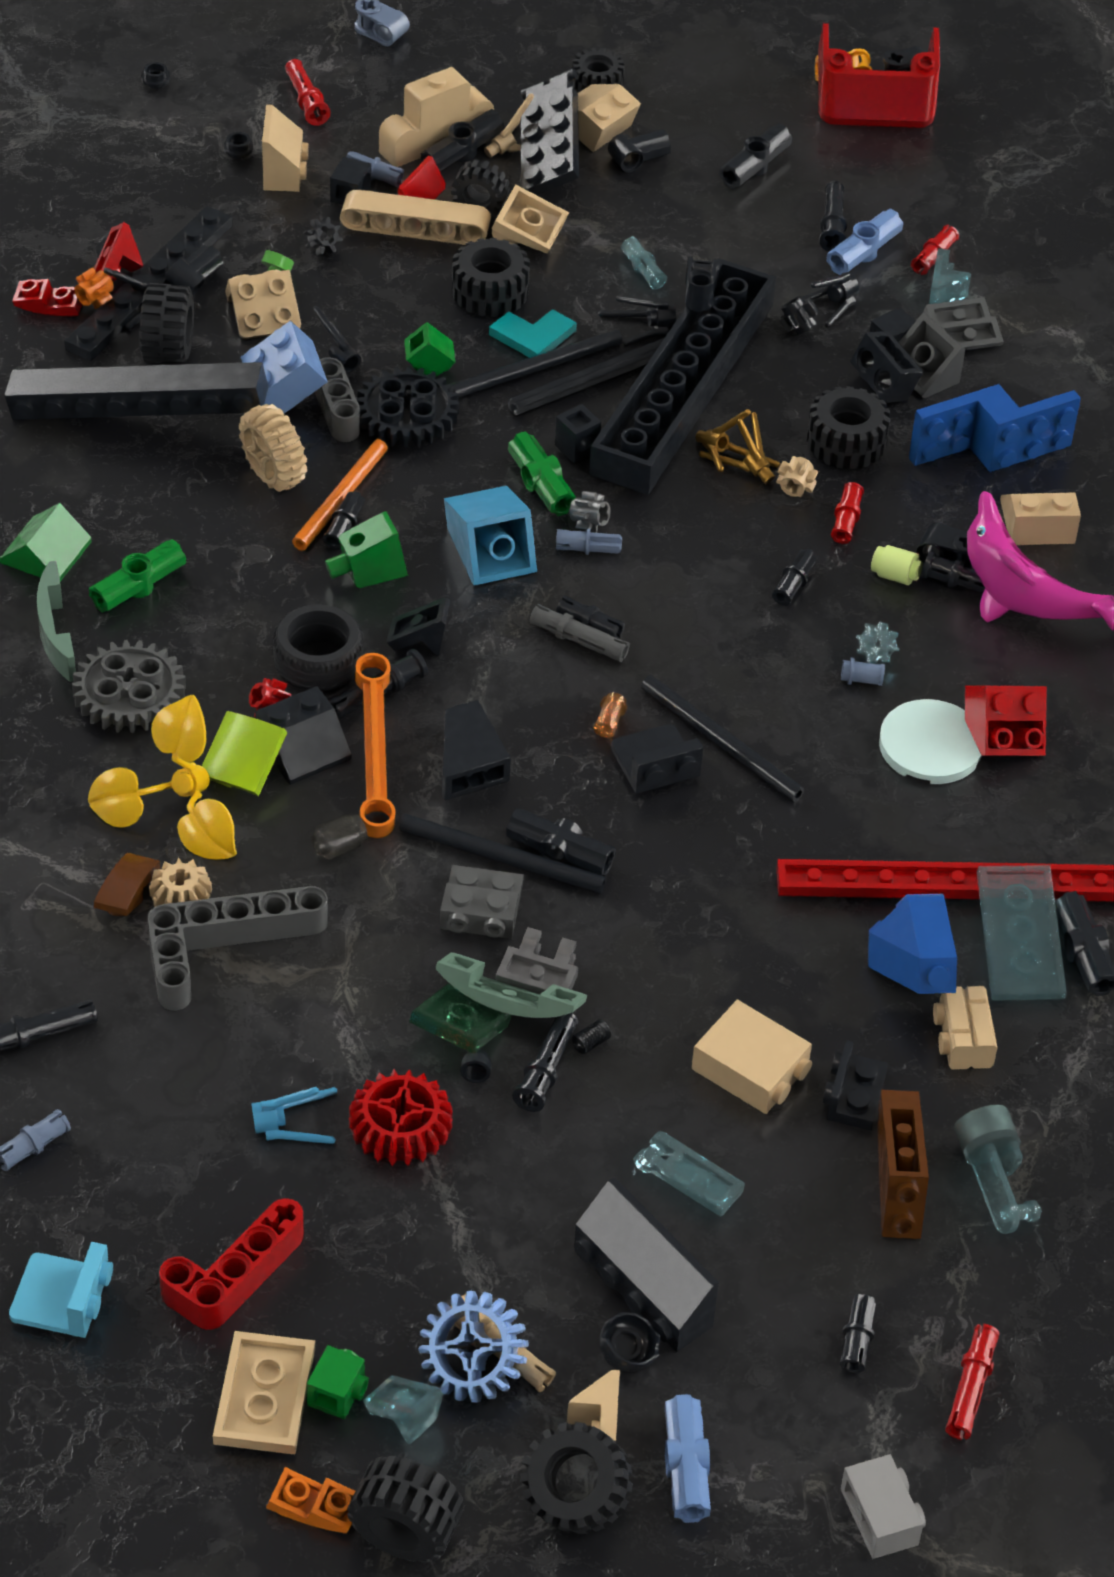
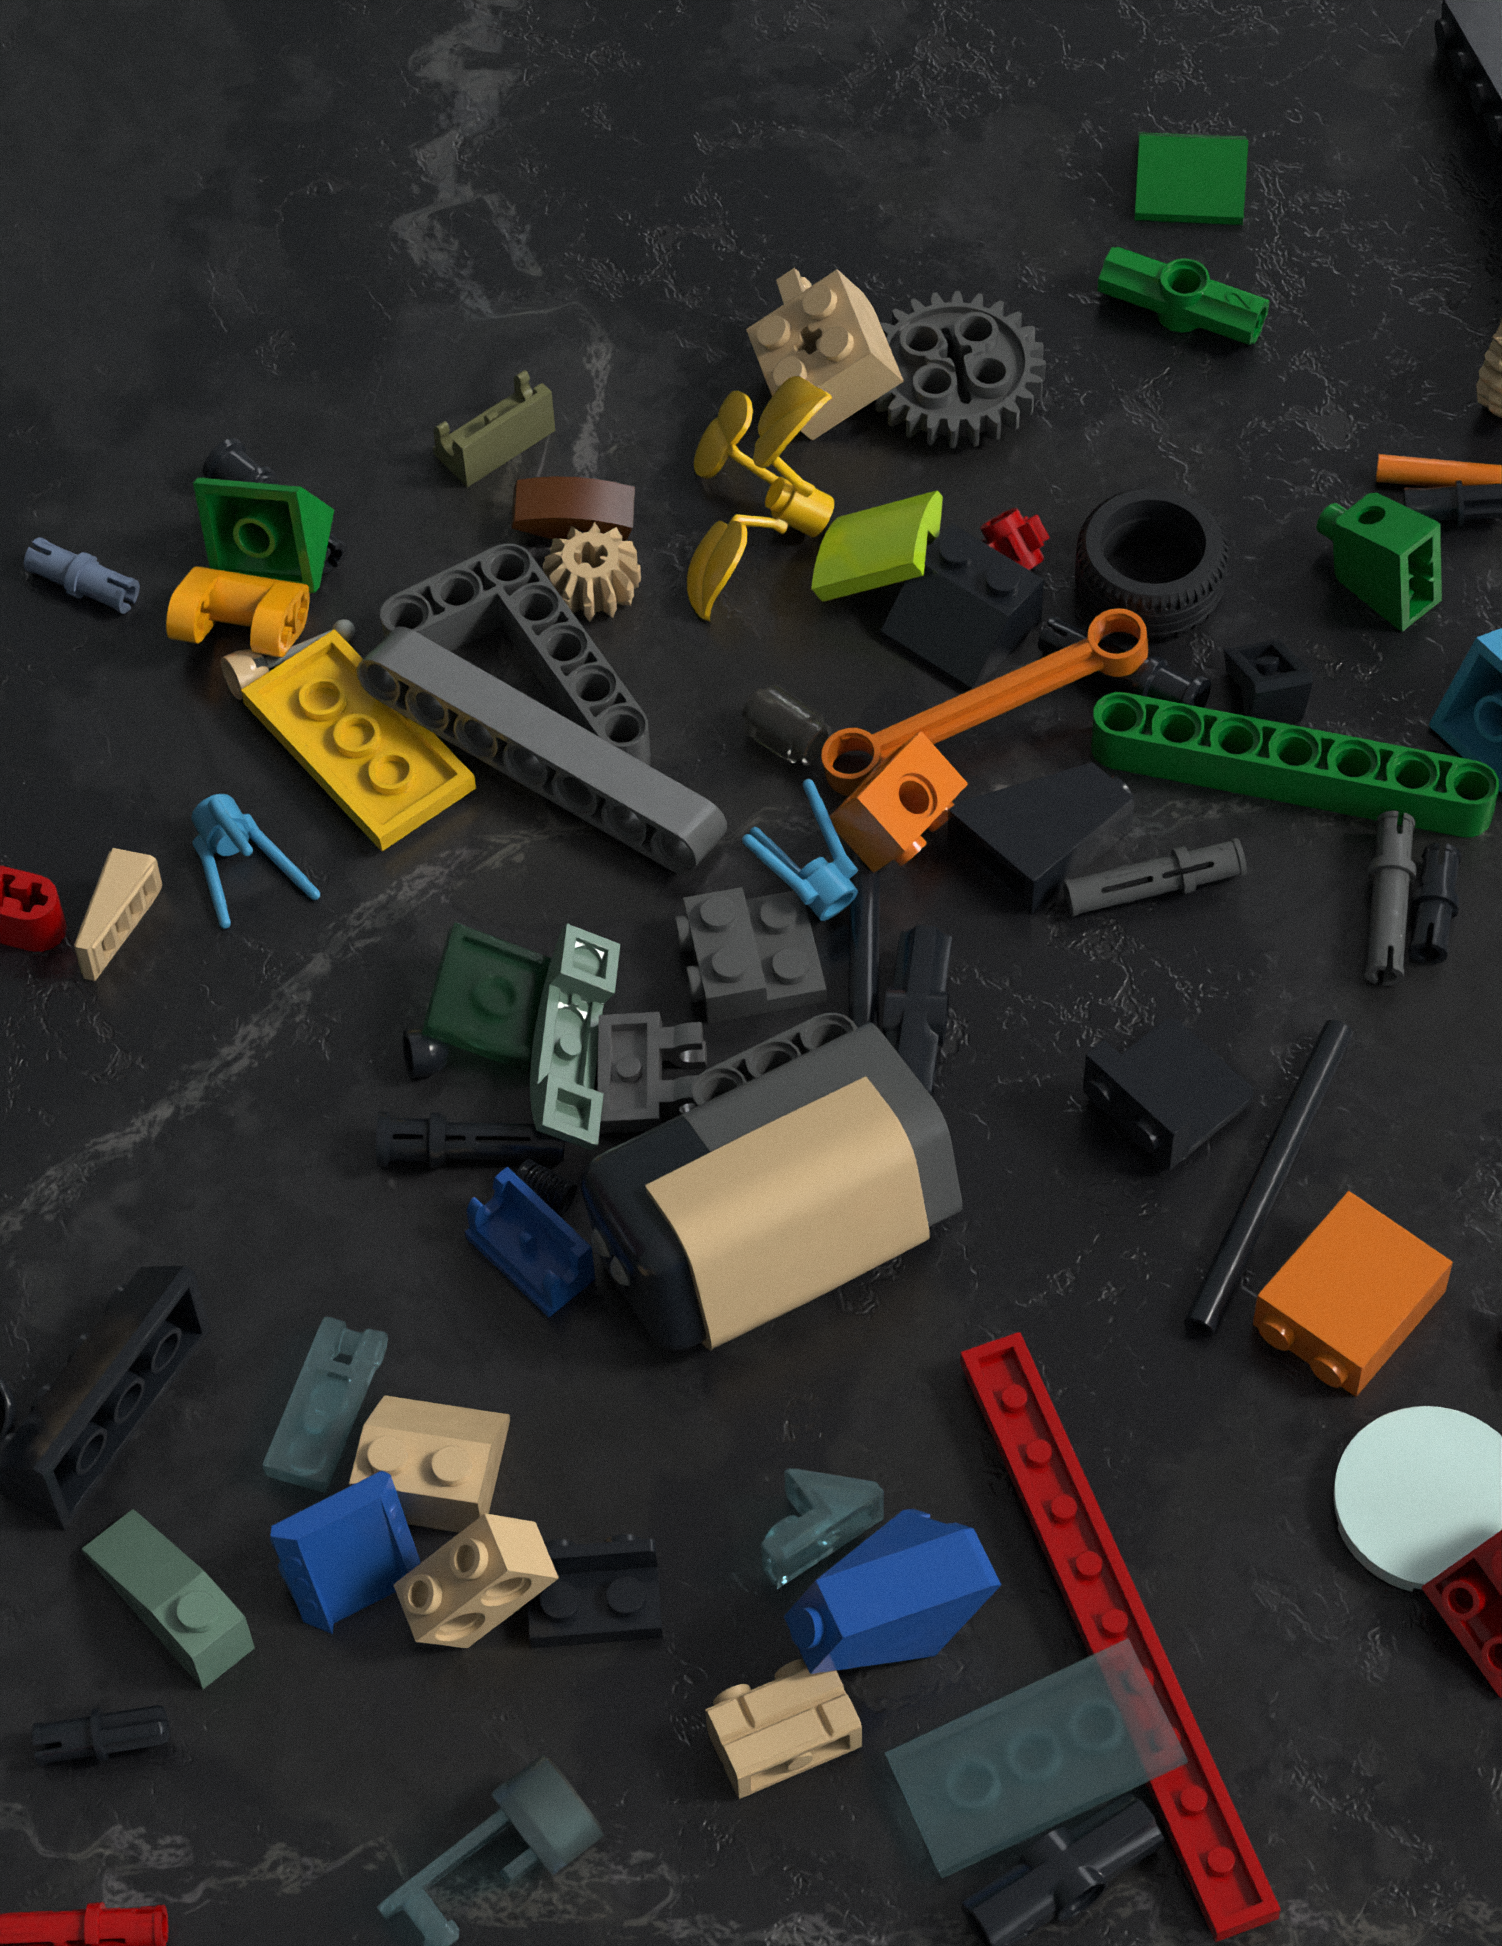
camera: 75 degrees right, 10 degrees up
sand green slope [37,561,76,682] -> none
red gear [349,1069,453,1166] -> none
clear orange pin [593,693,627,738] -> none
tan brick [692,999,812,1114] -> none
reddish brown slope [877,1090,929,1239] -> none
none -> tan slope [74,848,163,981]
none -> sand green slope [82,1509,255,1689]
none -> light orange connector [166,566,310,658]
none -> green slope [193,478,334,593]
none -> tan hinge [220,619,355,700]
none -> yellow plate [241,629,476,851]
none -> blue slope [270,1470,421,1634]
none -> tan slope [349,1395,510,1532]
none -> dark grey beam [356,627,727,874]
none -> tan brick [393,1513,559,1648]
none -> olive hinge [433,370,556,488]
none -> blue hinge [465,1167,595,1318]
none -> piece [581,1013,963,1350]
none -> dark azure plant [742,779,858,921]
none -> tan hinge [746,268,904,441]
none -> clear light blue slope [761,1468,884,1589]
none -> orange brick [829,731,968,873]
none -> dark grey pin [1063,838,1247,917]
none -> green beam [1091,692,1499,838]
none -> orange brick [1253,1191,1453,1397]

